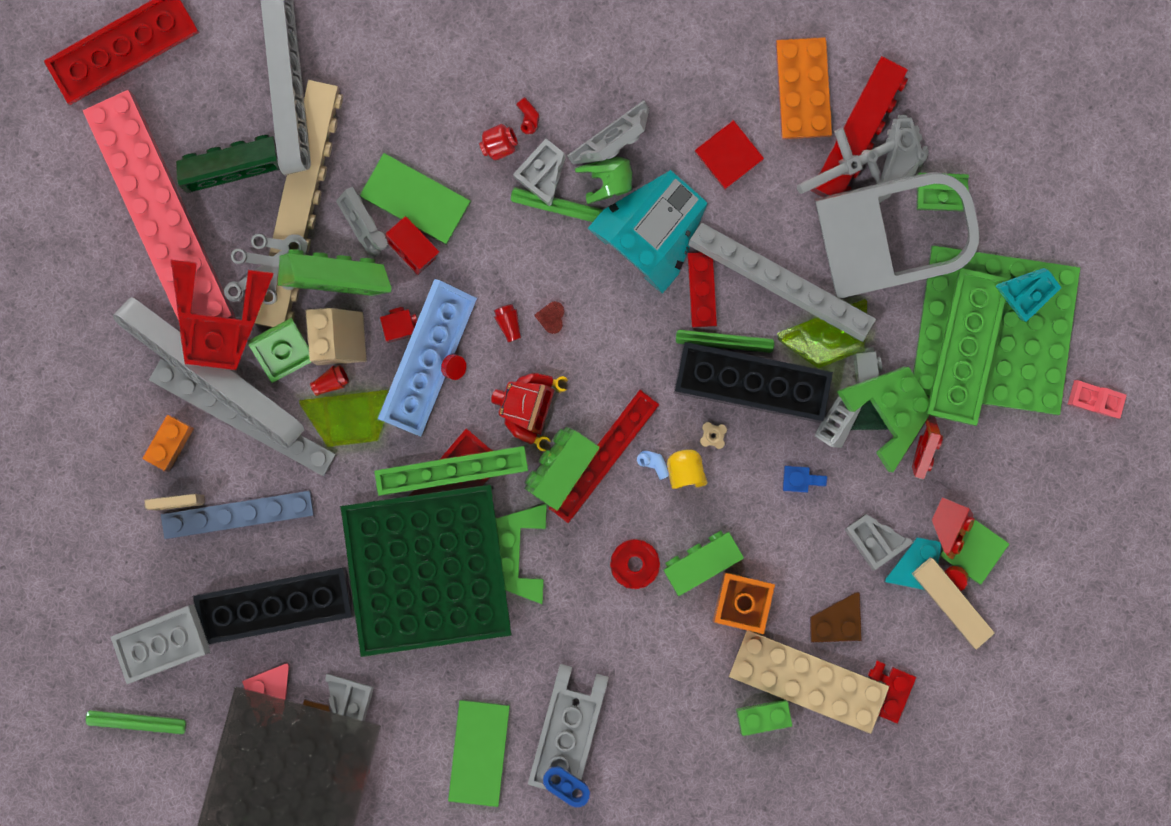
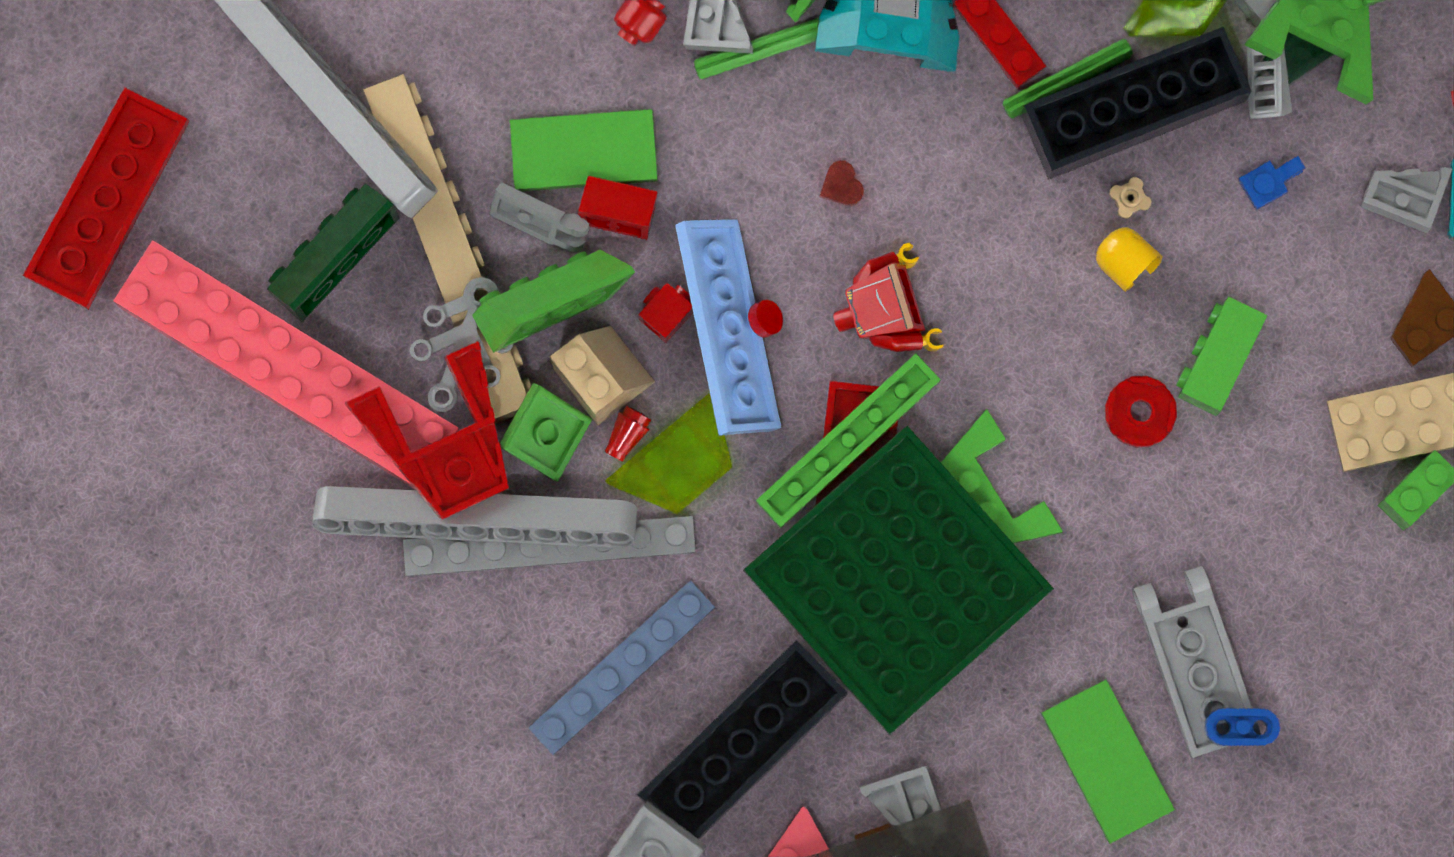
camera: 30 degrees left, 5 degrees down
orange brick [142,415,194,472] -> none
tan tile [145,494,205,510] -> none
red cone [494,304,522,342] -> none
bright green piece [524,427,600,511] -> none
red tile [549,390,659,523] -> none
light blue arm [637,450,669,480] -> none
orange brick [713,572,775,634] -> none
red wing [912,415,943,479] -> none

